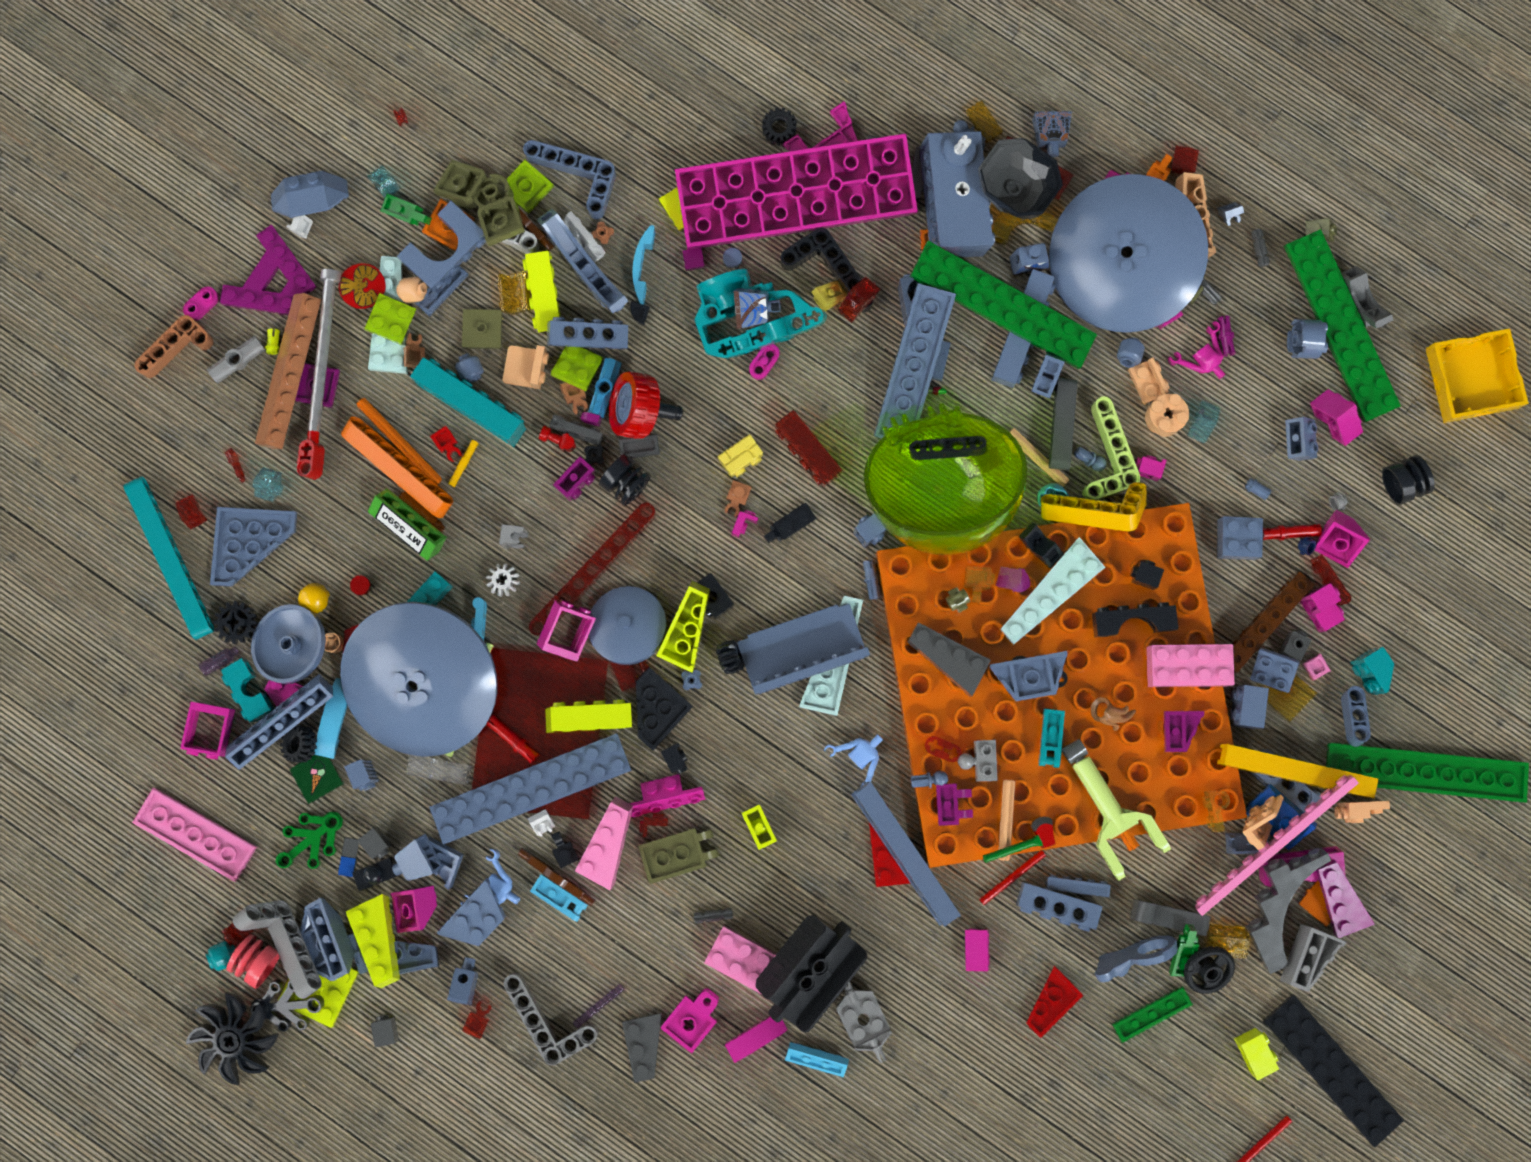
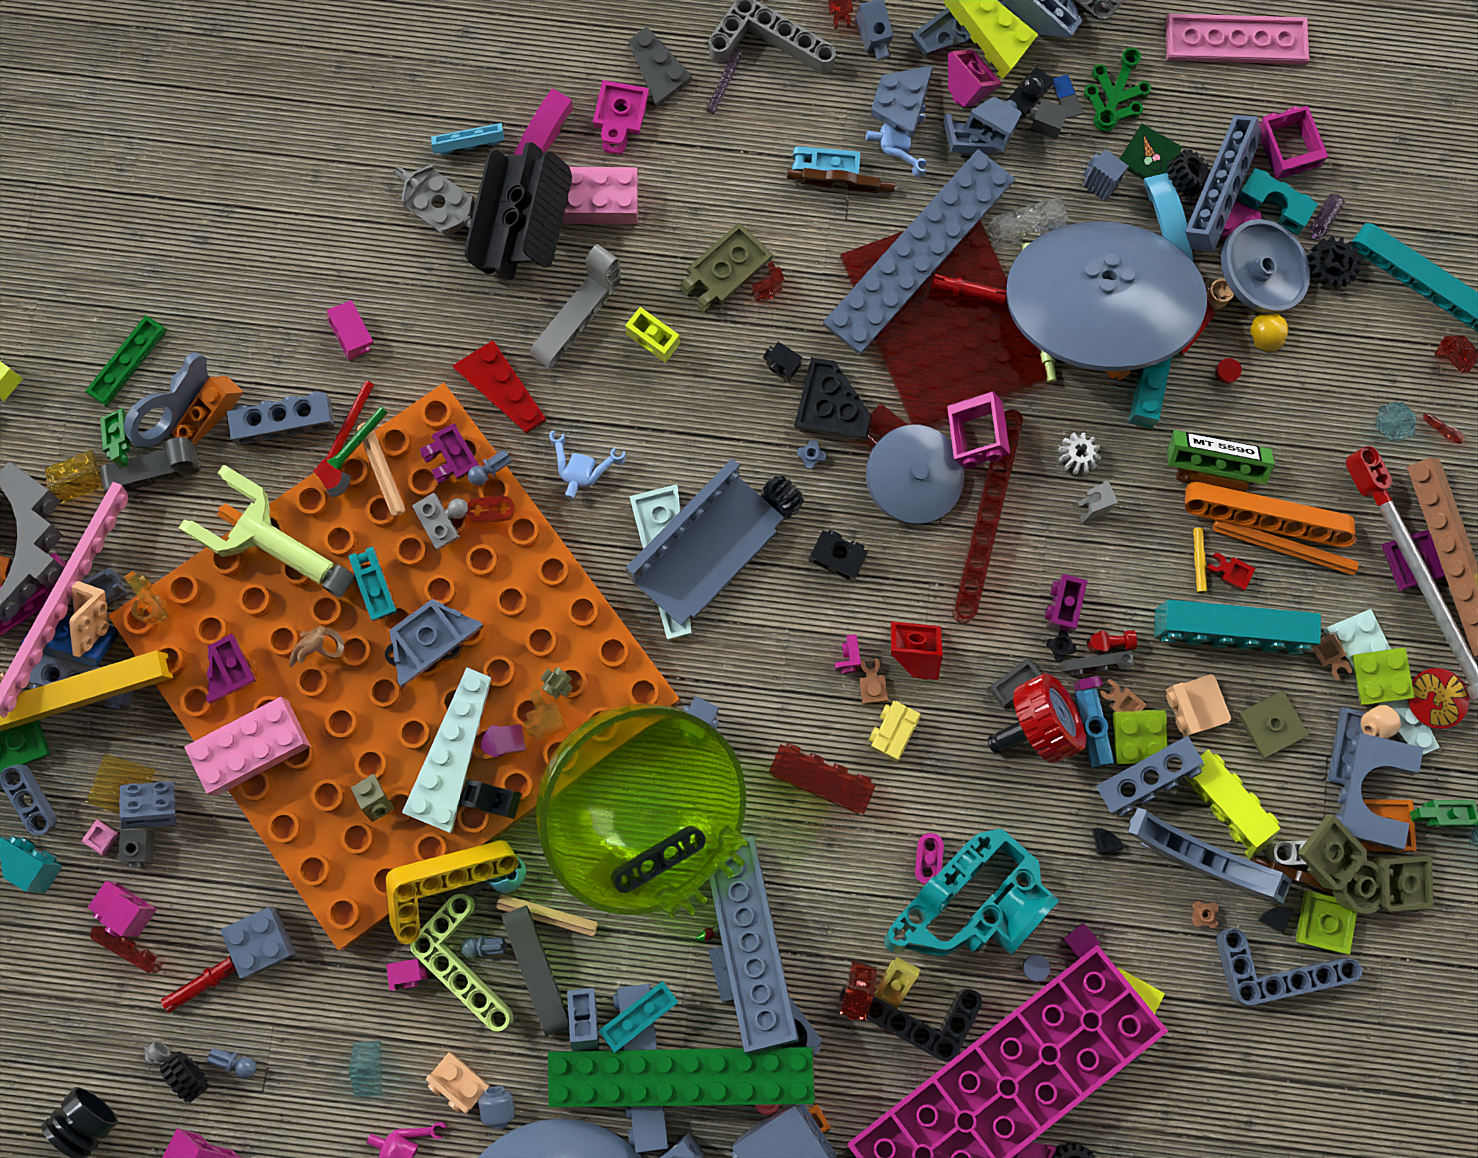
camera: 150 degrees right, 5 degrees down
sand blue plate [210,507,297,587] -> none
sand blue head [455,353,484,383] -> none
medium azure plate [471,597,487,641] -> none
clear yellow bracket [497,271,531,315] -> none
white tile [528,809,555,837] -> none
neon yellow wedge [545,700,632,733] -> none
black plate [551,831,579,868] -> none
white hinge [563,211,605,262] -> none
bright pink wedge [575,797,633,890] -> none
black wheel [599,453,651,507] -> none
dark pink bracket [629,775,706,817] -> none
medium azure slope [632,225,656,305] -> none
neon yellow wedge [656,581,710,673] -> none
dark grey axle [694,908,733,924] -> none
torso [734,288,781,329] -> none
black hinge [764,502,817,544] -> none
sand blue tile [851,782,961,927] -> none
sand blue axle [863,560,880,600] -> none
dark grey wedge [907,622,991,697] -> none
red wing [1026,966,1084,1039] -> none
sand blue piece [1045,874,1111,897] -> none
black arch [1092,602,1178,638] -> none
black brick [1130,560,1164,590] -> none
light nougat brick [1145,394,1189,437] -> none
black wheel [1184,946,1235,994] -> none
sand blue brick [1228,685,1269,729] -> none
reddish brown brick [1232,571,1315,674] -> none
sand blue pin [1244,478,1272,501] -> none
sand blue brick [1285,417,1318,461] -> none
dark blue plate [1298,537,1316,555] -> none
dark pink slope [1315,510,1370,568] -> none
none -> black tyre [160,1051,209,1103]
none -> orange slope [171,376,243,445]
none -> sand blue axle [207,1048,257,1079]
none -> olive bracket [351,774,394,822]
none -> light grey beam [529,244,622,369]
none -> teal plate [599,981,679,1053]
none -> red slope [890,621,943,680]
none -> black tile [1257,907,1294,933]

